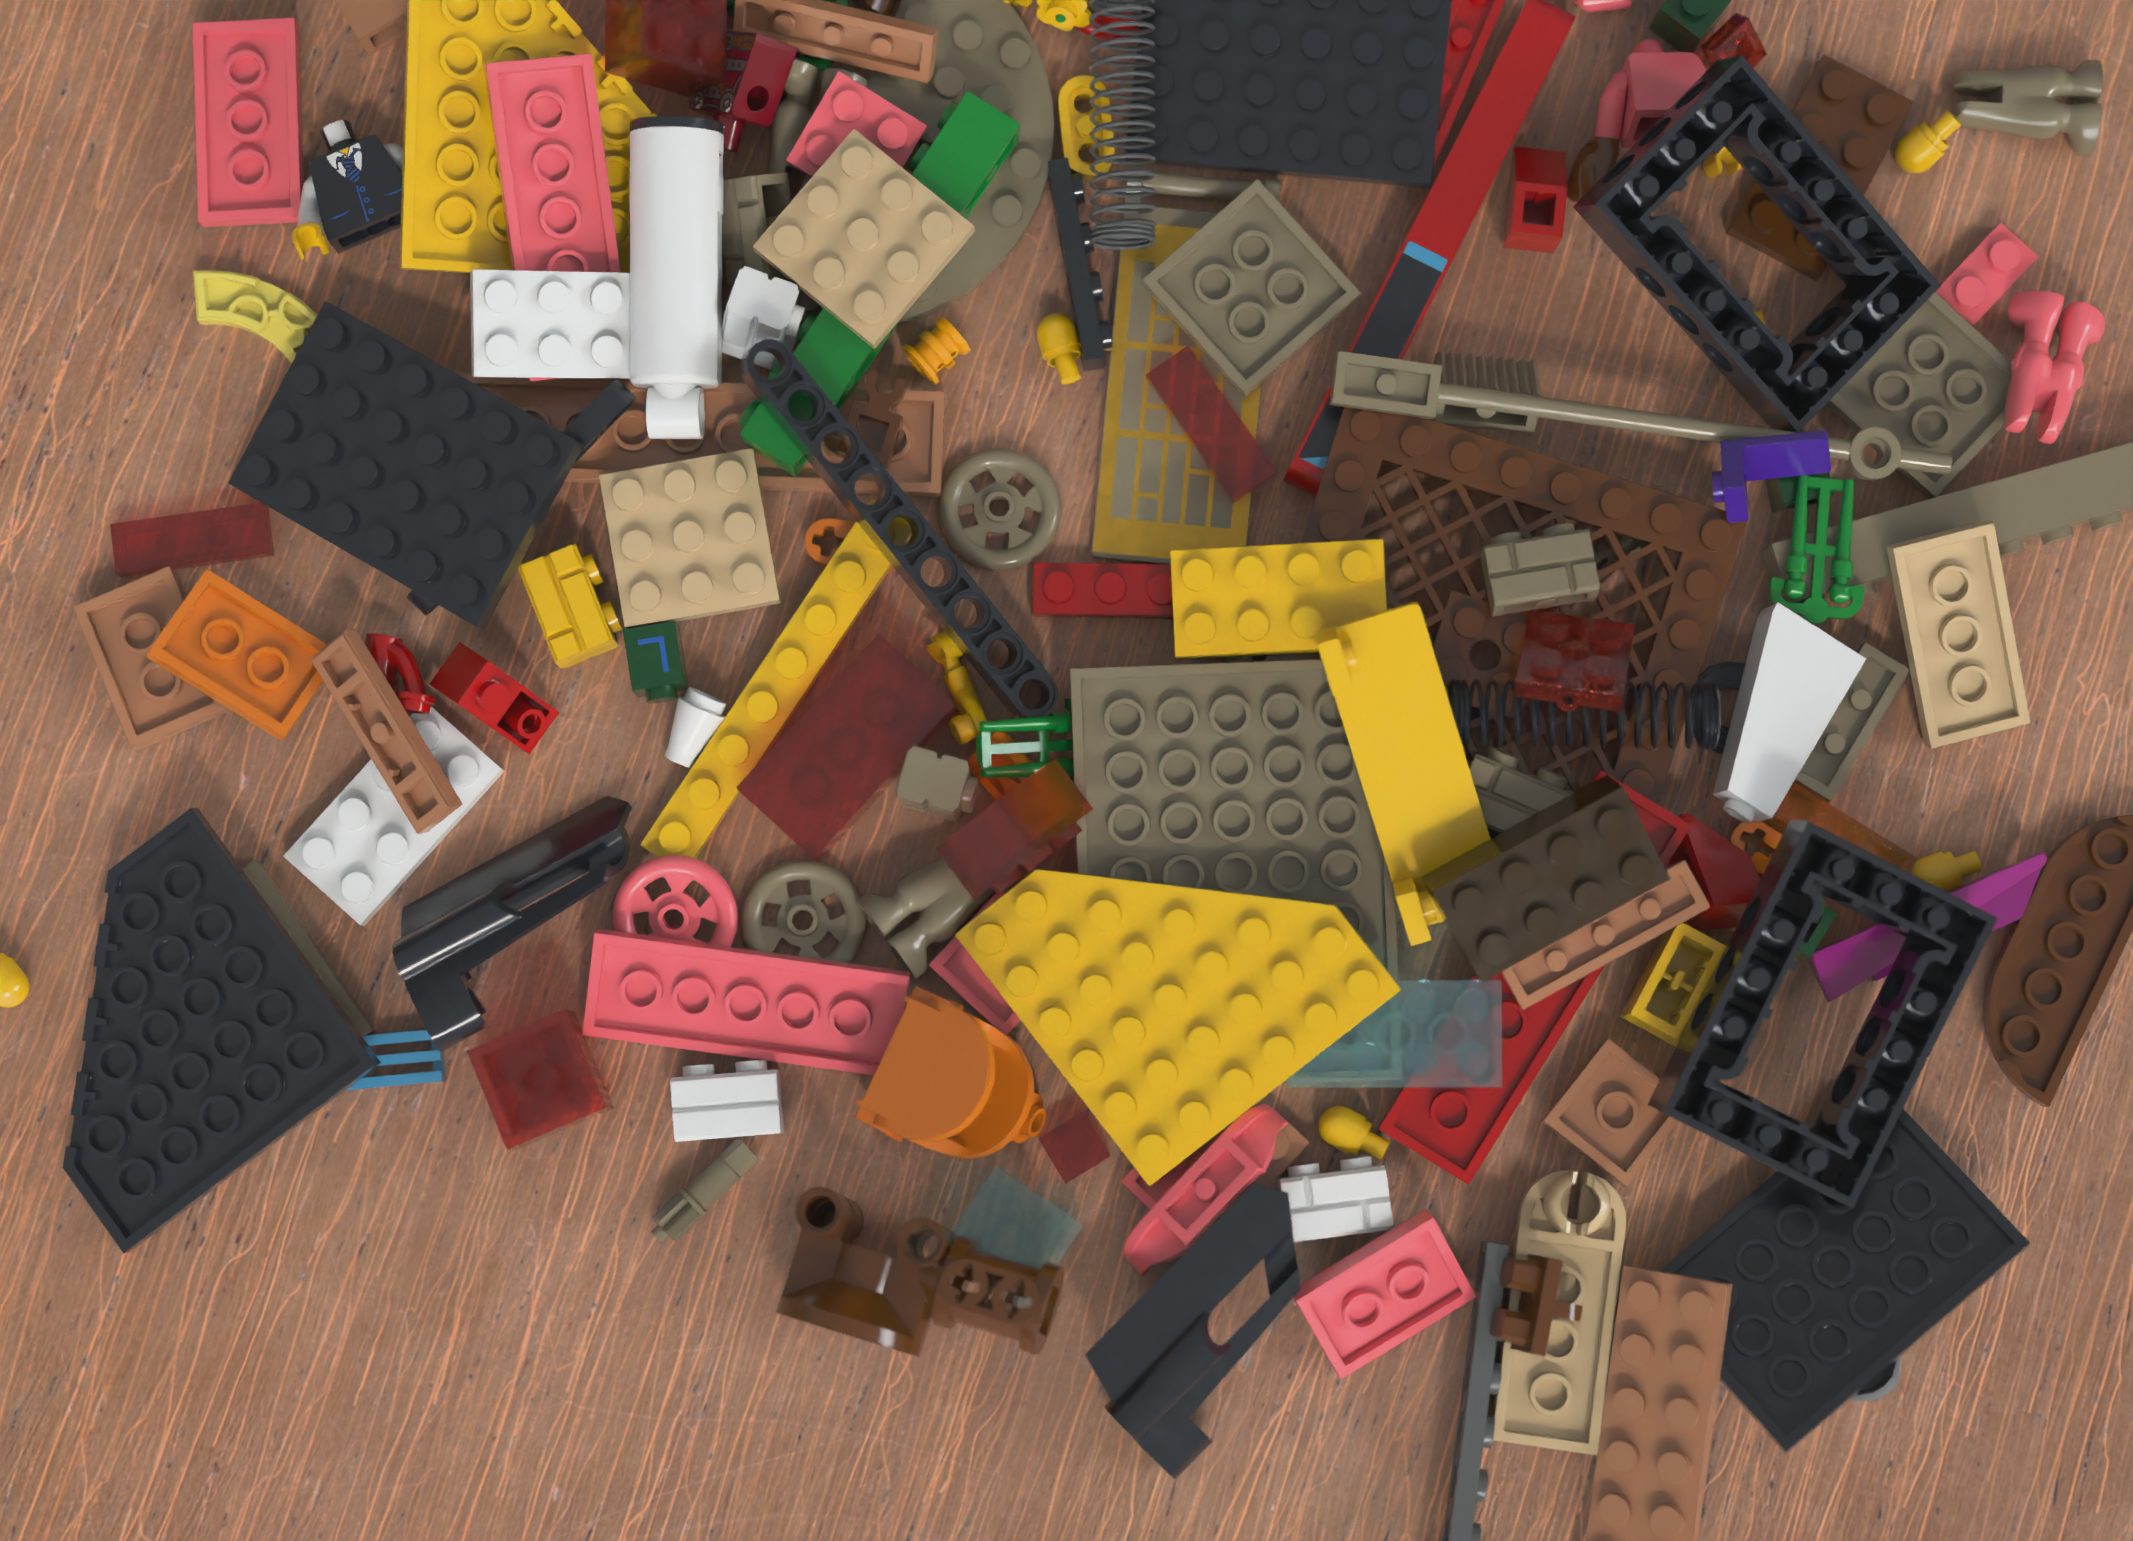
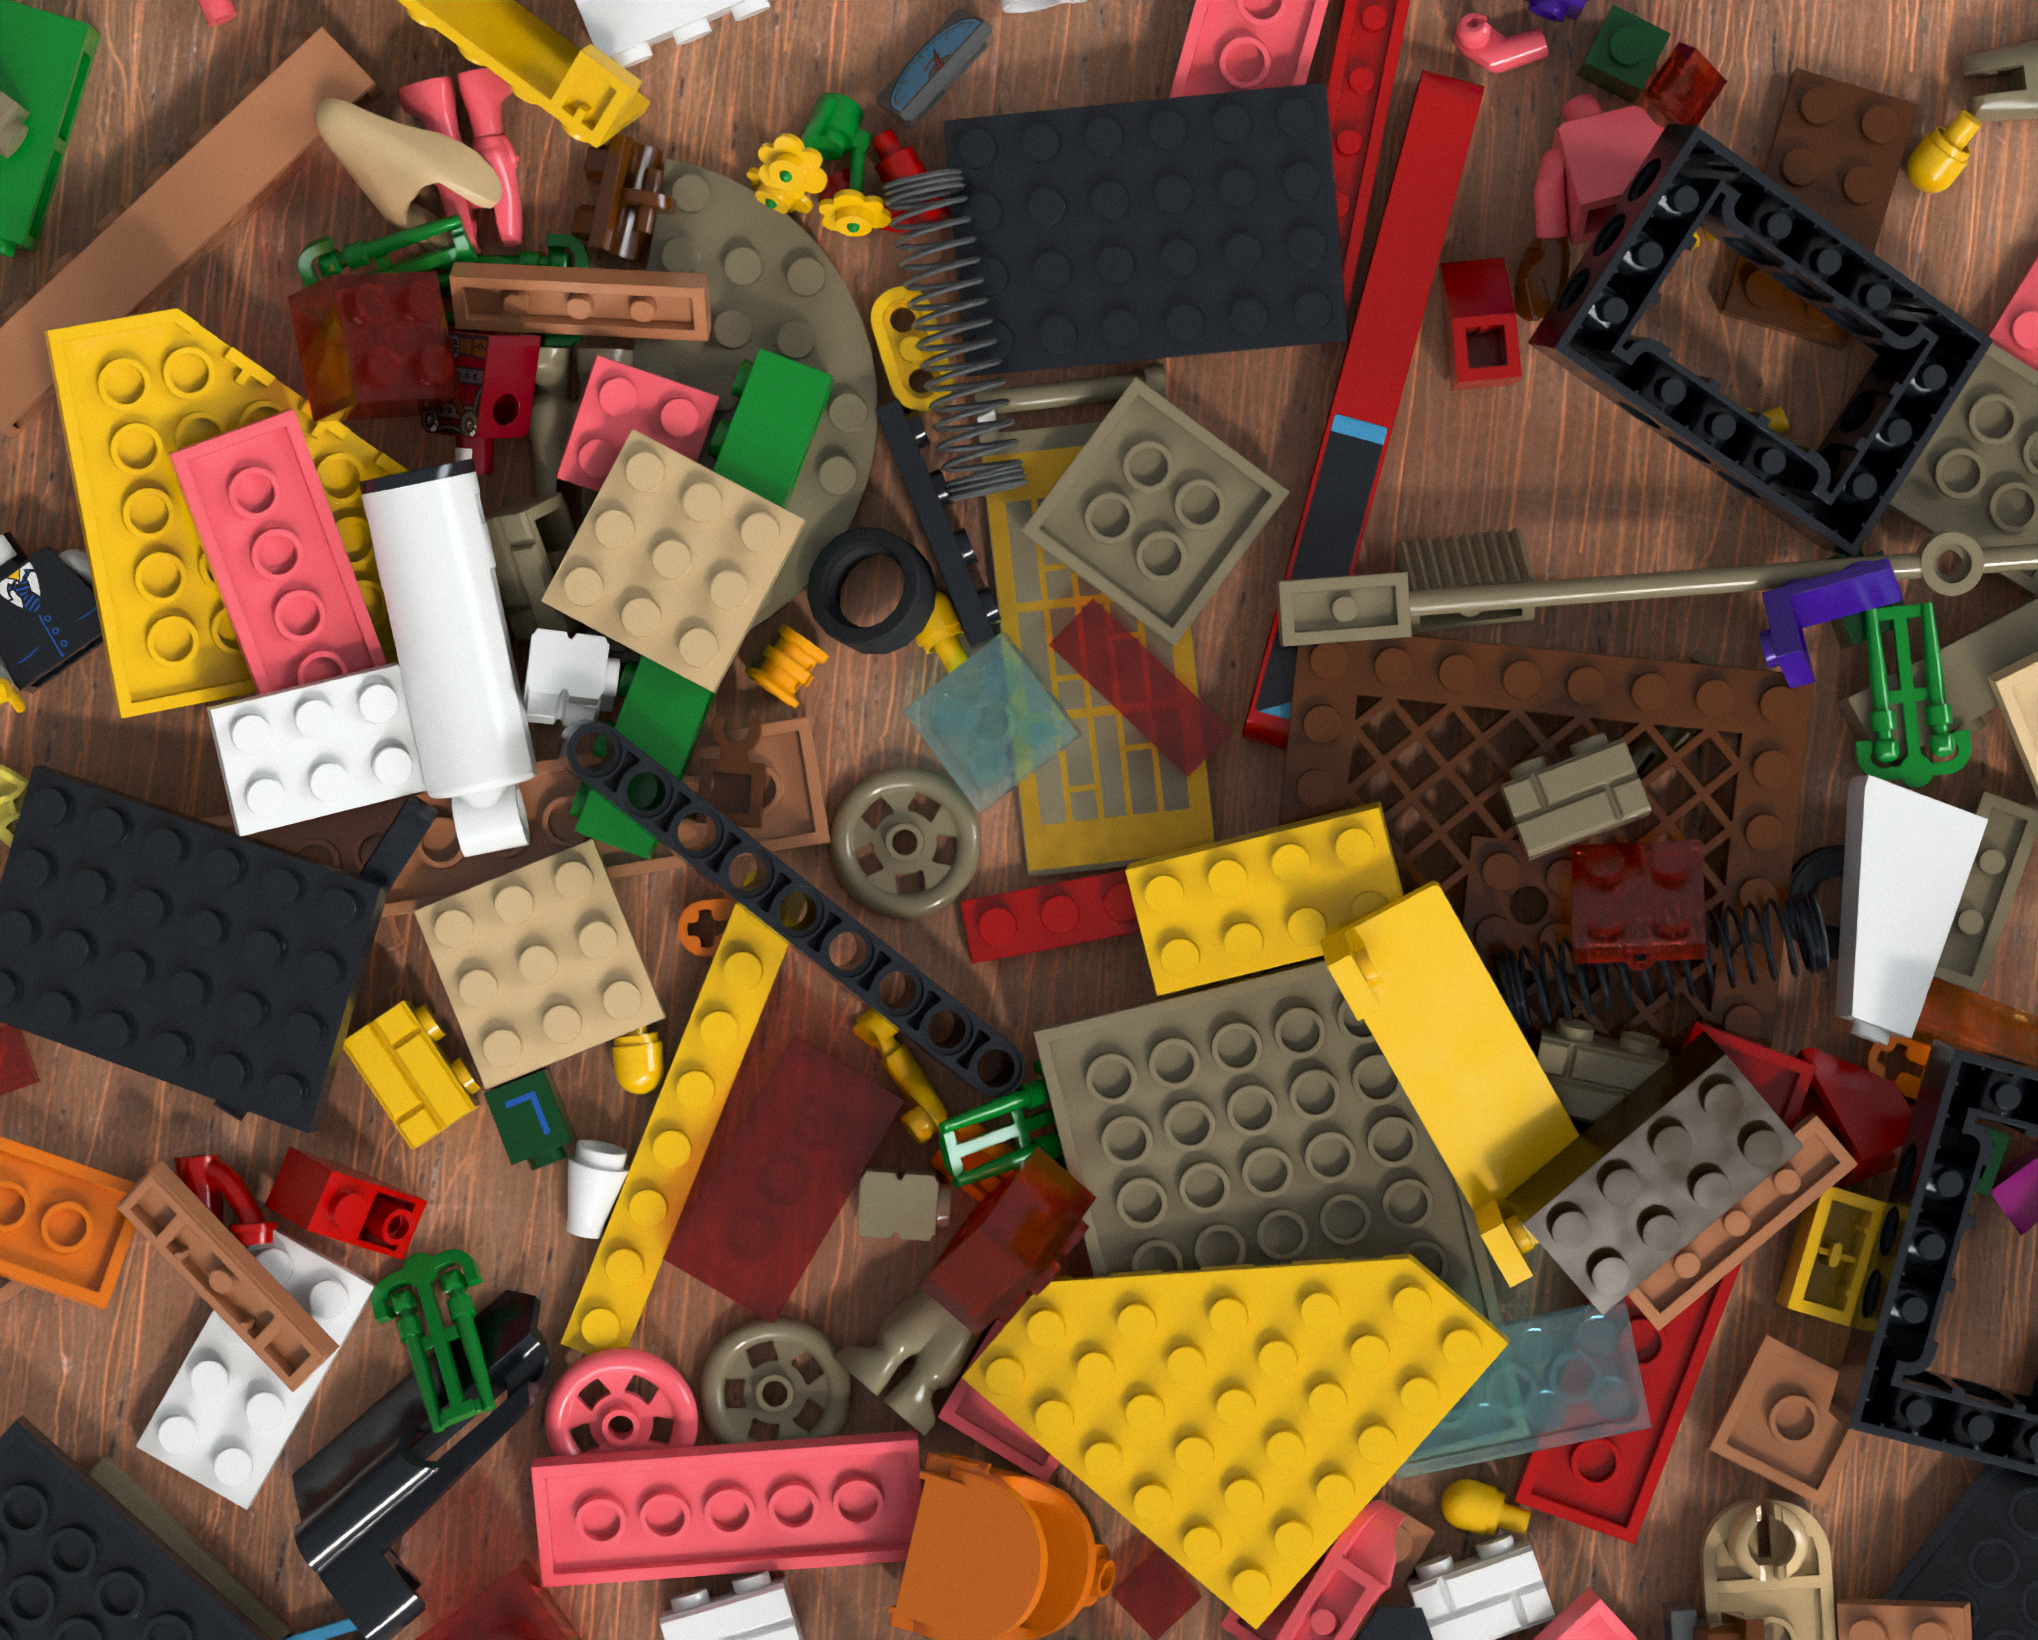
camera: 10 degrees left, 5 degrees up
none -> green piece [371,1249,496,1433]
none -> yellow cylinder [611,1025,665,1094]
none -> black tyre [807,527,937,654]
none -> clear light blue plate [903,633,1083,813]

